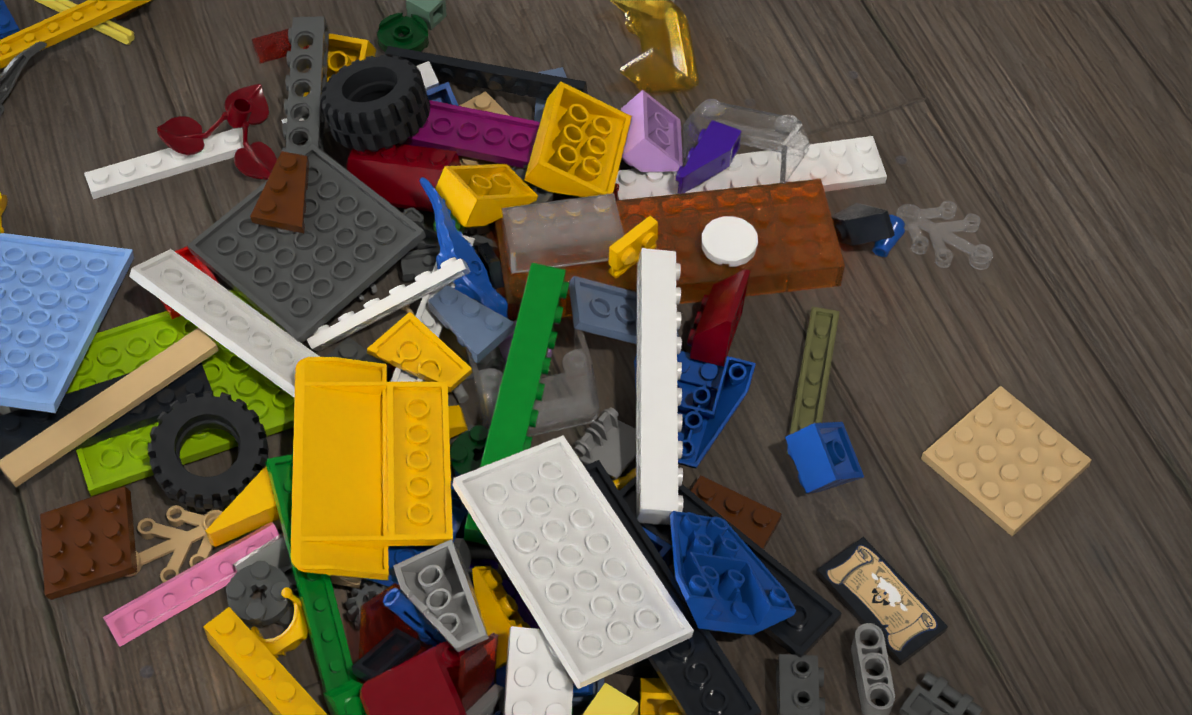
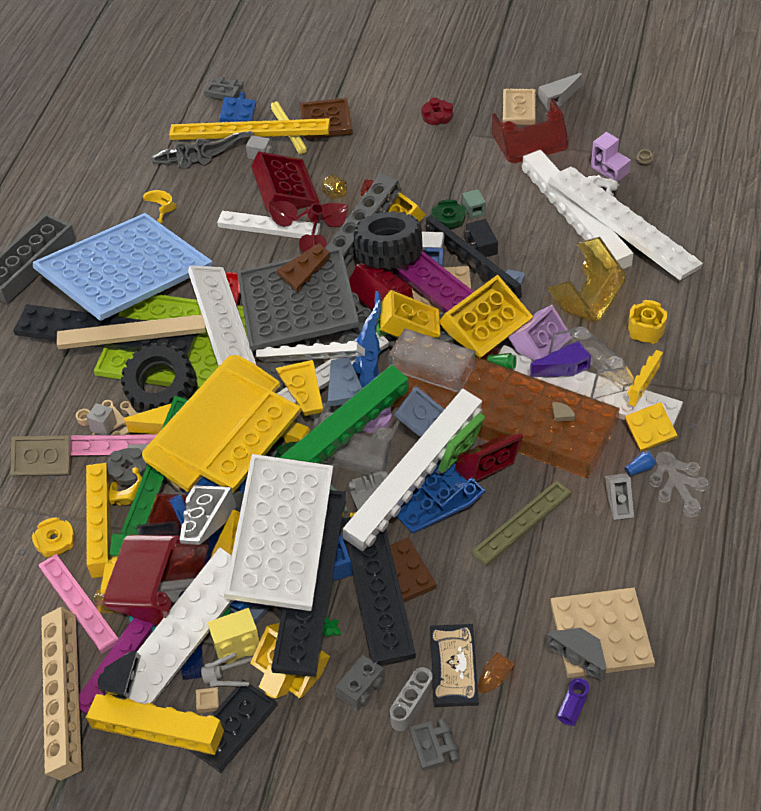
camera: 40 degrees right, 5 degrees down
reddish brown plate [40,486,138,600] -> none
black tile [478,242,504,289] -> none
yellow plate [608,216,658,279] -> none
blue wedge [670,511,796,635] -> none
white tile [701,216,758,267] -> none
blue slope [785,422,864,493] -> none
black slope [830,203,895,246] -> none
none -> dark tan tile [10,435,71,476]
none -> light grey brick [86,403,117,435]
none -> light grey brick [246,135,273,159]
none -> dark red slope [251,151,320,210]
none -> clear yellow head [322,174,347,199]
none -> bright green tile [438,412,485,473]
none -> black brick [464,219,498,257]
none -> clear orange plate [478,652,514,694]
none -> green cone [487,353,517,372]
none -> dark grey slope [547,628,606,681]
none -> dark tan tile [552,402,575,422]
none -> dark purple piece [557,678,589,726]
none -> light grey slope [605,474,634,520]
none -> yellow plate [625,402,677,452]
none -> yellow plate [627,350,663,407]
none -> yellow brick [628,300,667,344]

